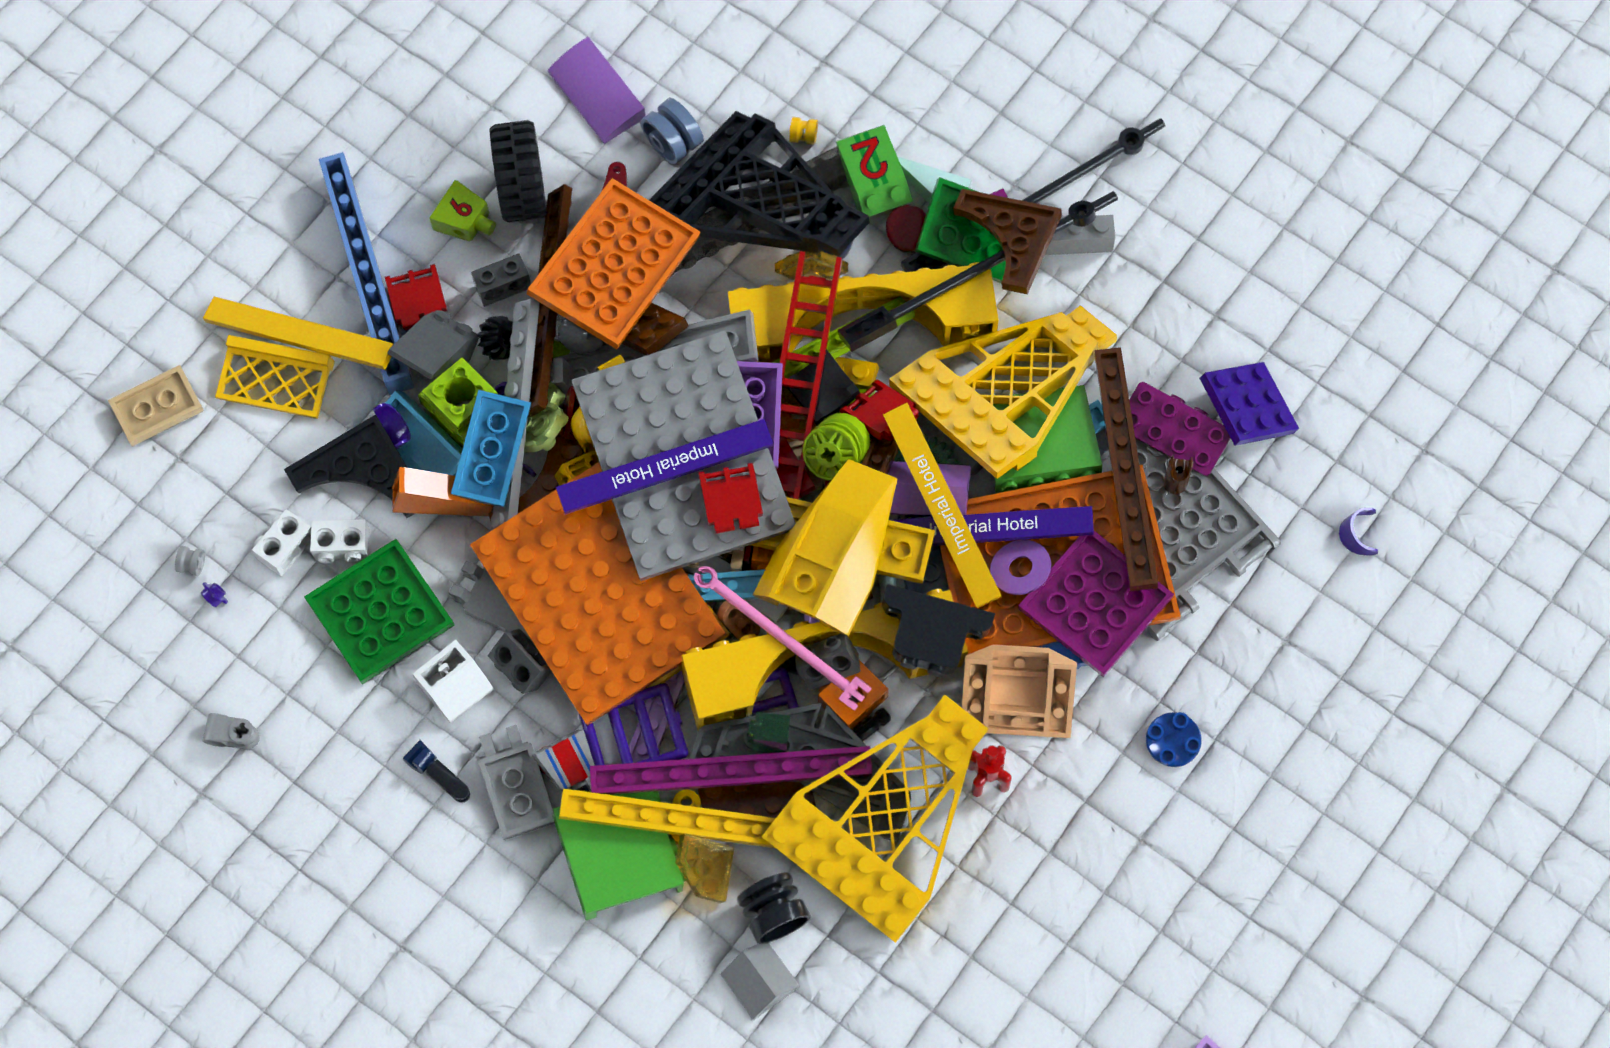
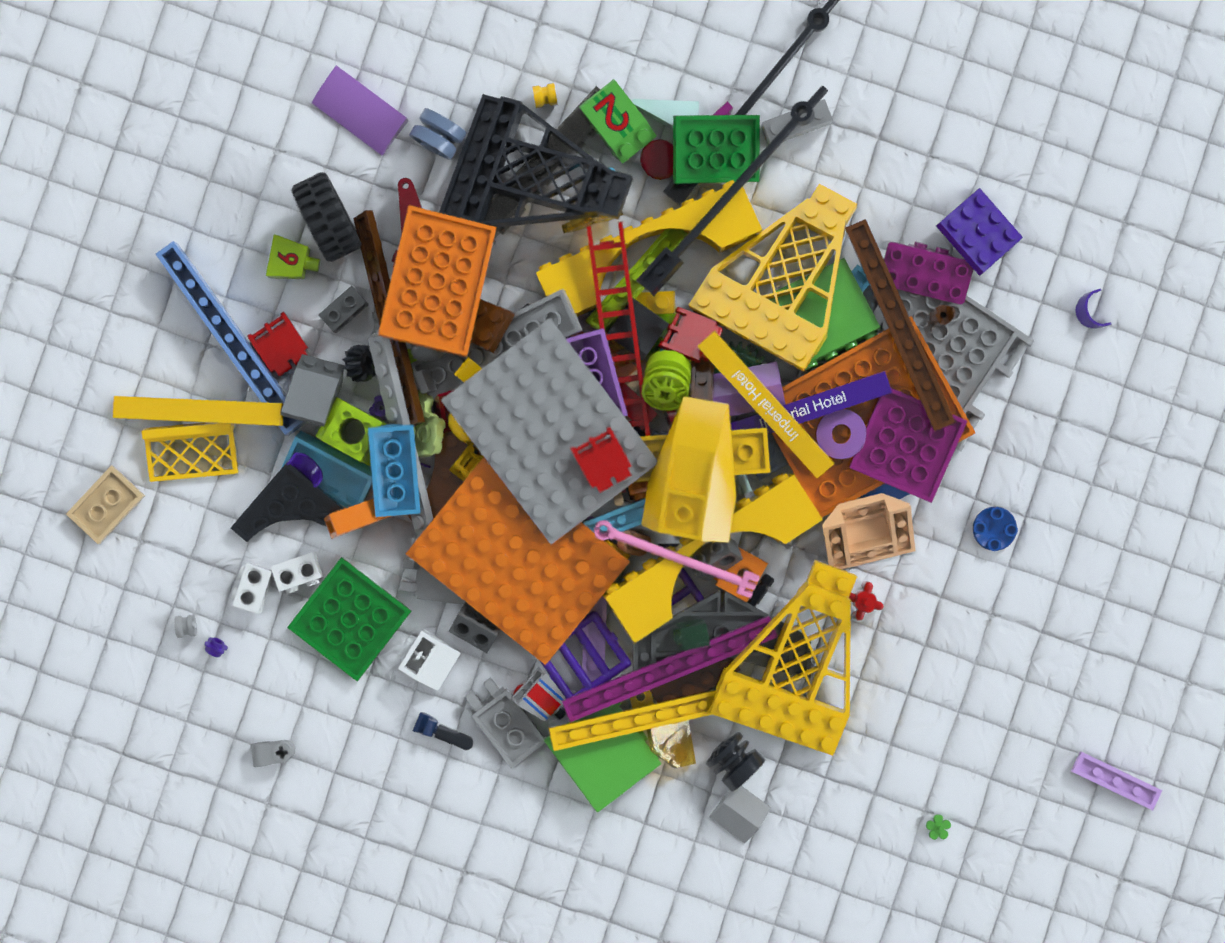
camera: 15 degrees left, 20 degrees up
dark purple tile [556,419,773,515] -> none
black brick [882,584,995,677] -> none
reddish brown plate [953,189,1062,295] -> none

